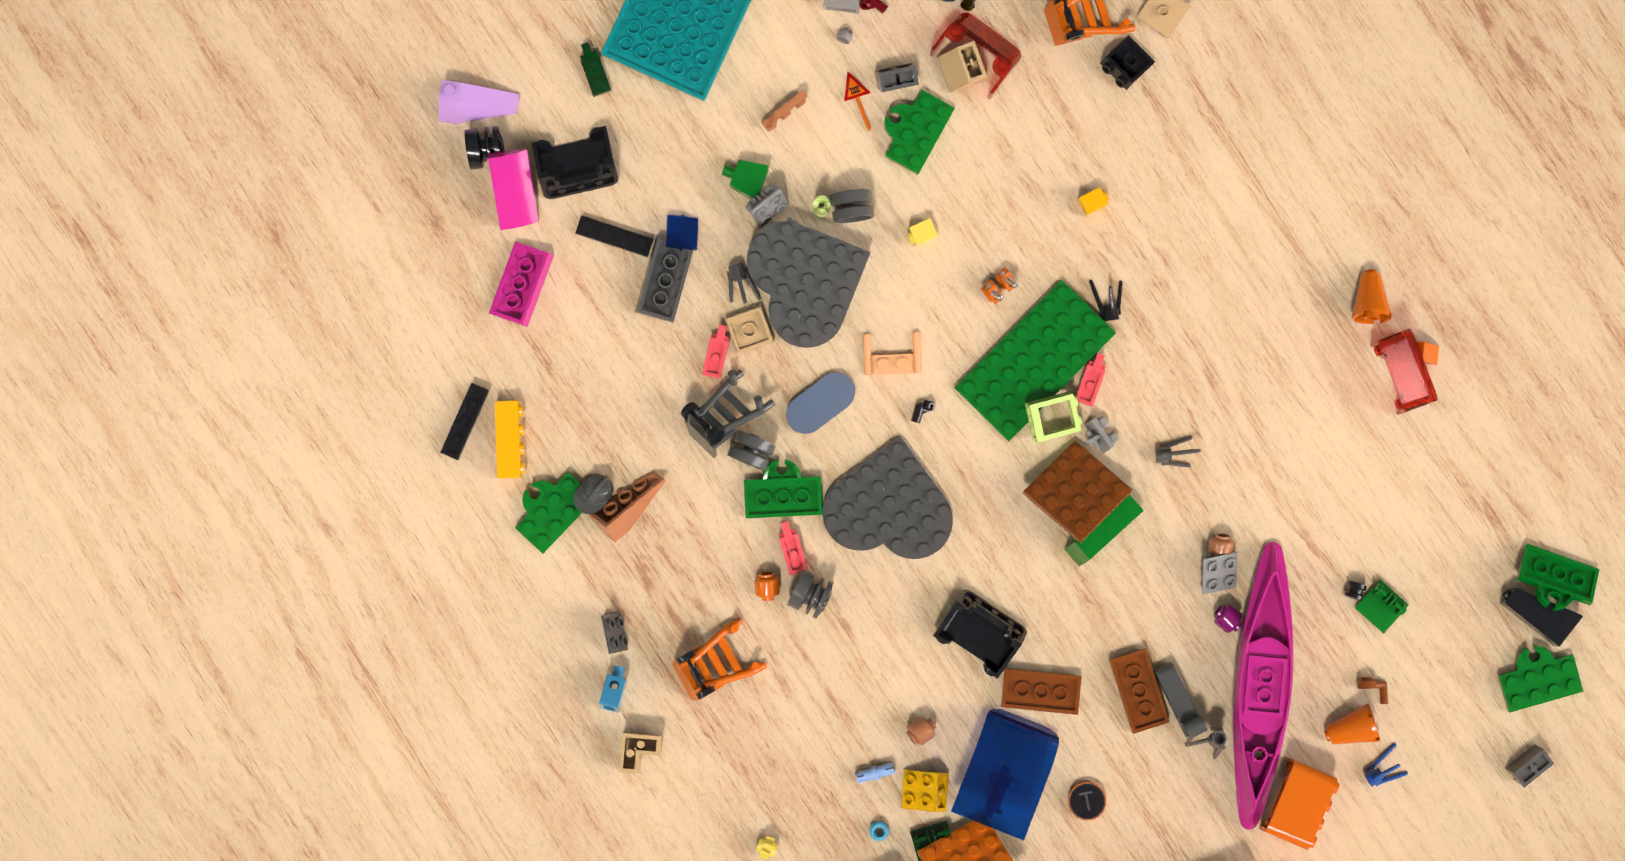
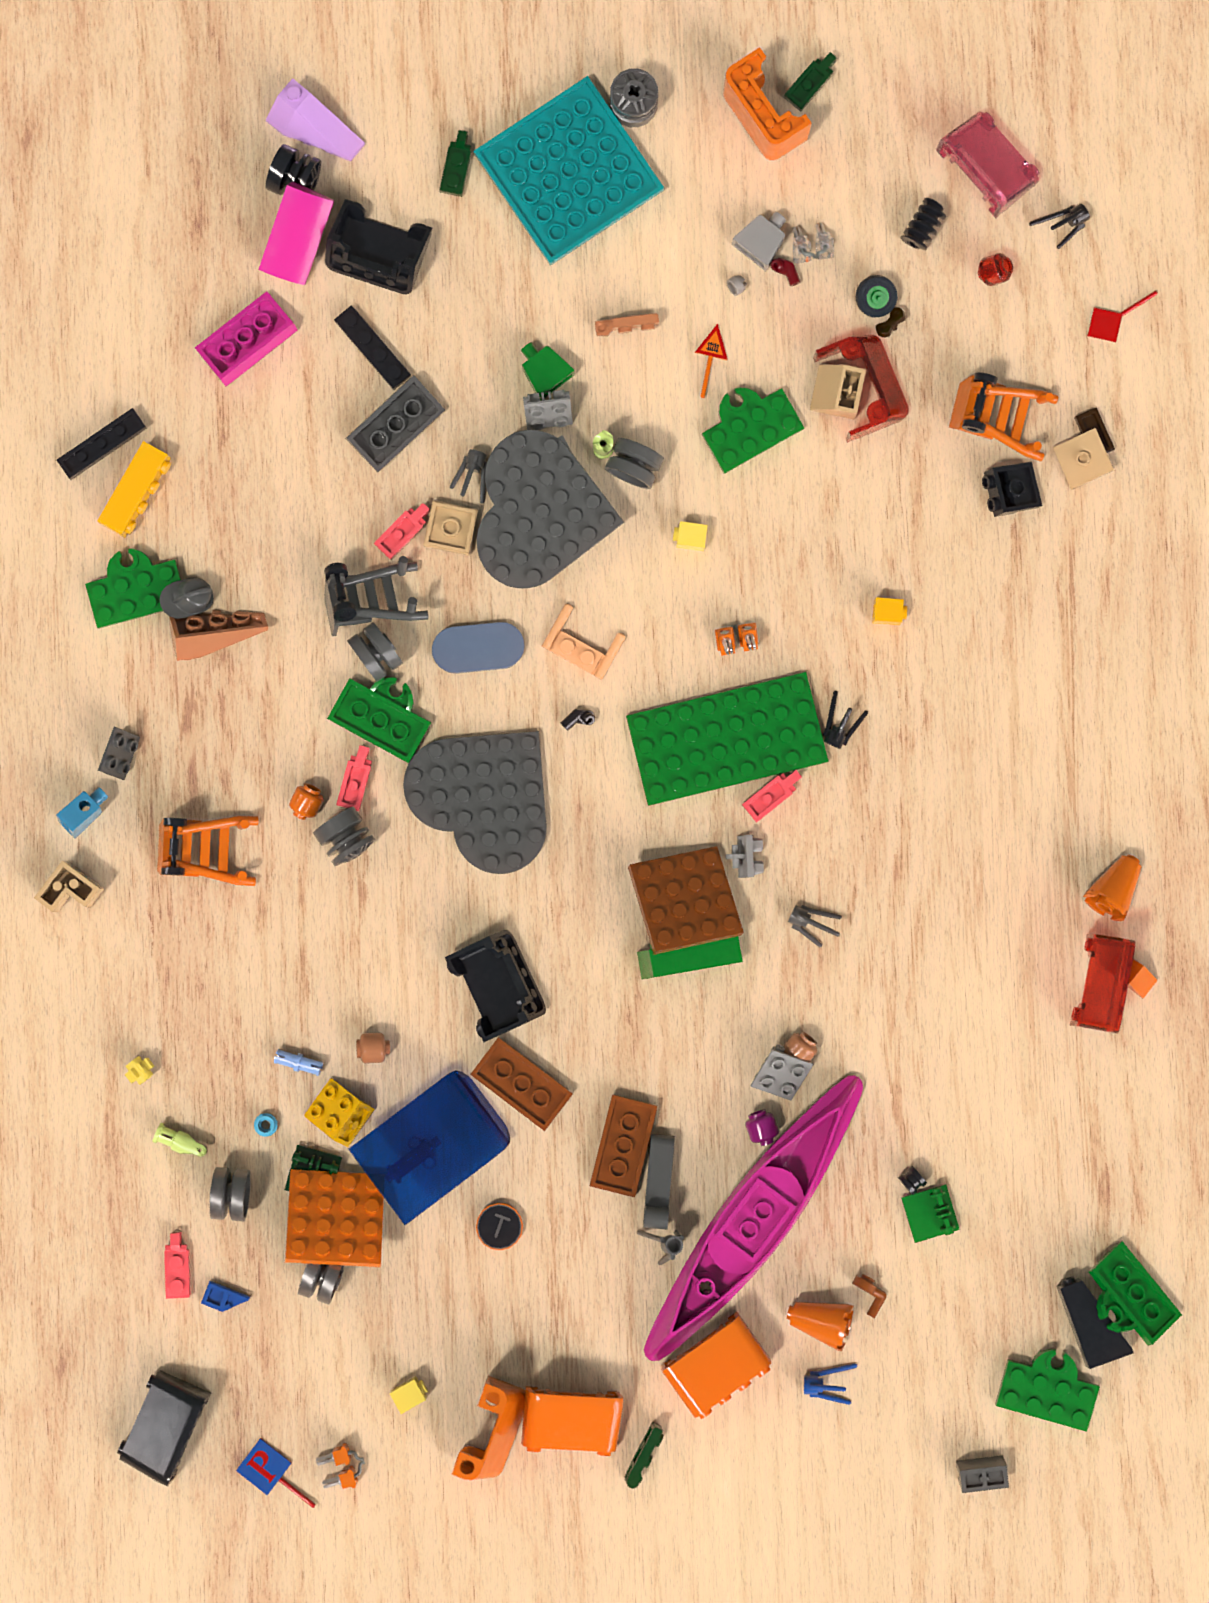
camera: 30 degrees right, 0 degrees up
clear blue piece [666,214,698,251] -> none
dark grey brick [875,63,919,92] -> none
yellowish green window [1025,392,1082,442] -> none

